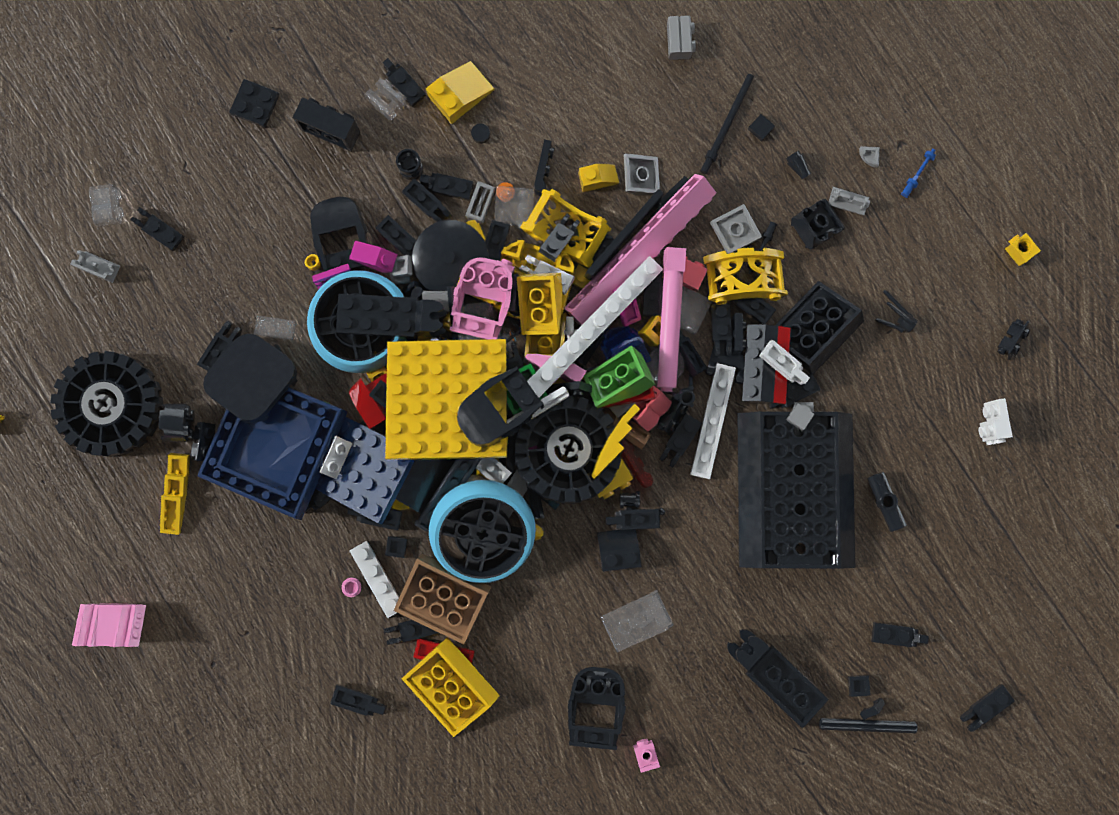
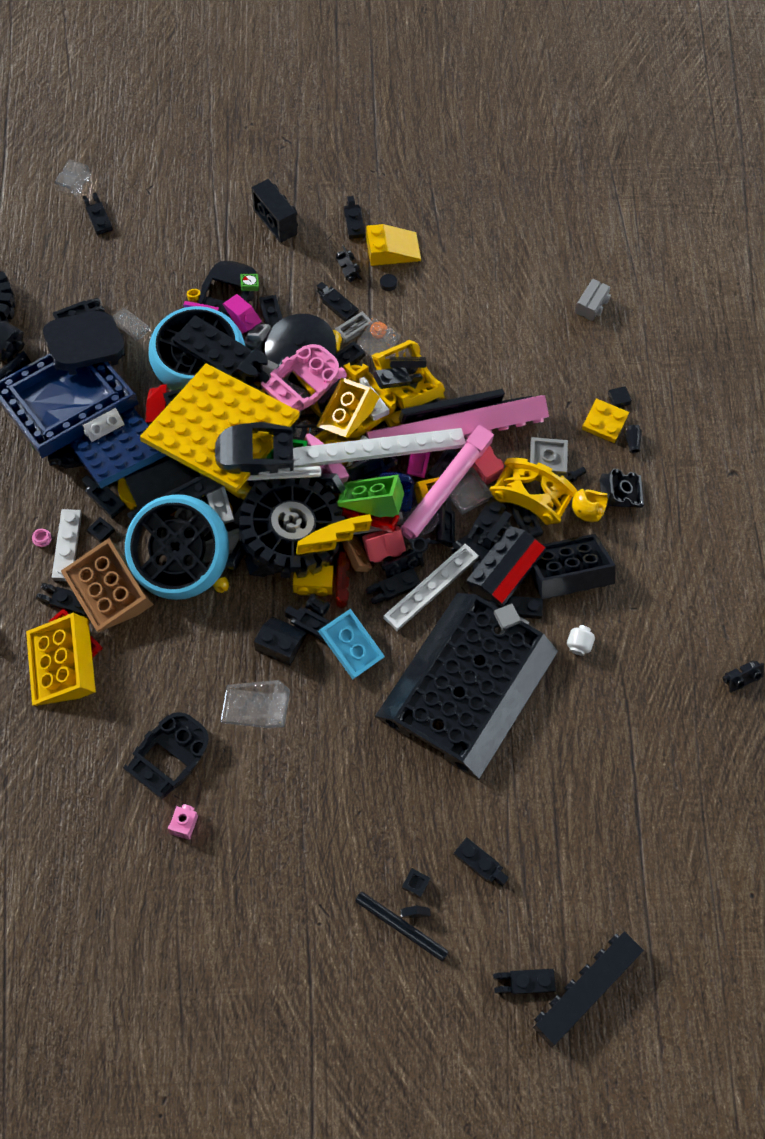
camera: 30 degrees right, 20 degrees down
light grey hinge [70,250,120,283] -> none
black plate [229,79,280,128] -> none
clear brick [364,78,407,121] -> none
black wheel [396,149,423,180] -> none
black hinge [402,178,452,222] -> none
black plate [534,139,555,196] -> none
yellow slope [578,164,619,192] -> none
light grey slope [624,154,660,196] -> none
black bar [700,74,754,174] -> none
black hinge [727,629,829,729] -> none
white hinge [759,340,810,385] -> none
light grey hinge [828,187,870,215] -> none
light grey tile [859,146,880,168] -> none
black piece [867,472,907,532] -> none
black plant [875,290,918,333] -> none
blue piece [901,149,936,198] -> none
white plate [979,398,1012,445] -> none
none -> tile [240,274,259,291]
none -> medium azure plate [318,609,385,680]
none -> black hinge [336,245,362,282]
none -> black tile [390,357,427,368]
none -> black brick [533,931,644,1048]
none -> white head [567,625,595,656]
none -> yellow piece [572,489,608,522]
none -> yellow plate [582,398,629,443]

